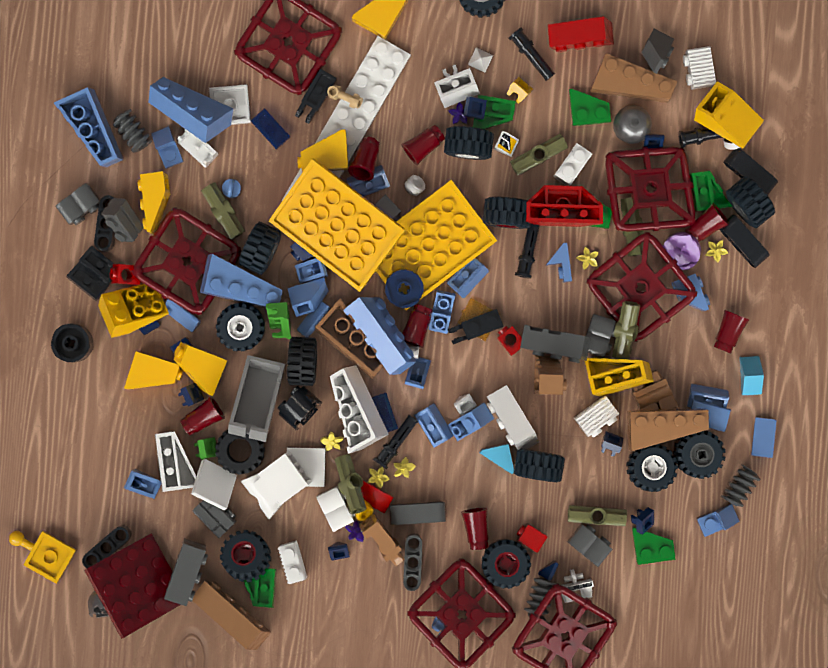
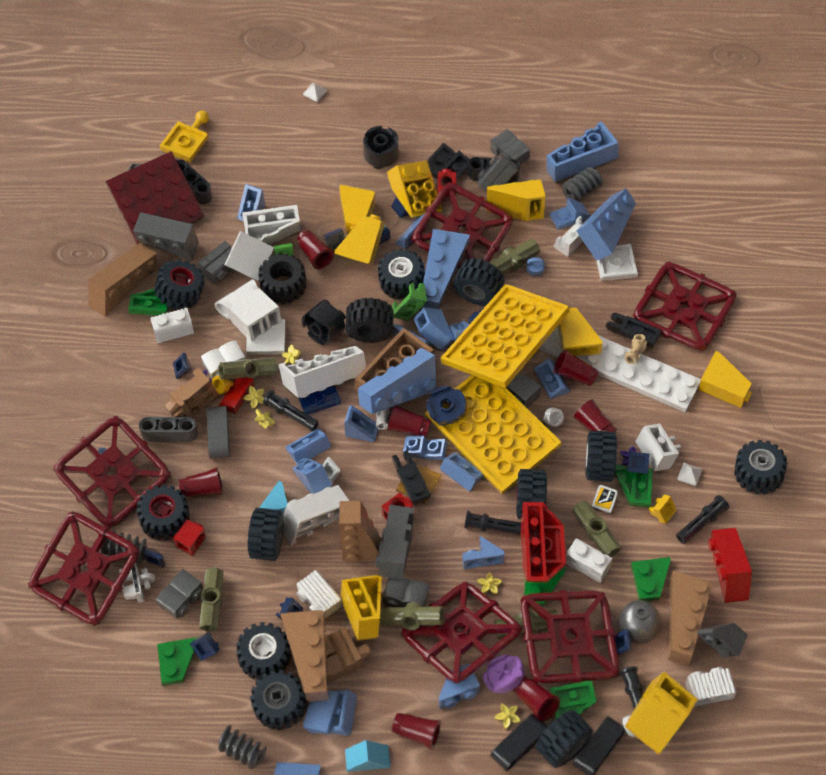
camera: 90 degrees right, 30 degrees down
light grey piece [228,355,285,442] -> none
clear blue plate [251,108,290,150] -> none
medium blue slope [697,504,740,537] -> none

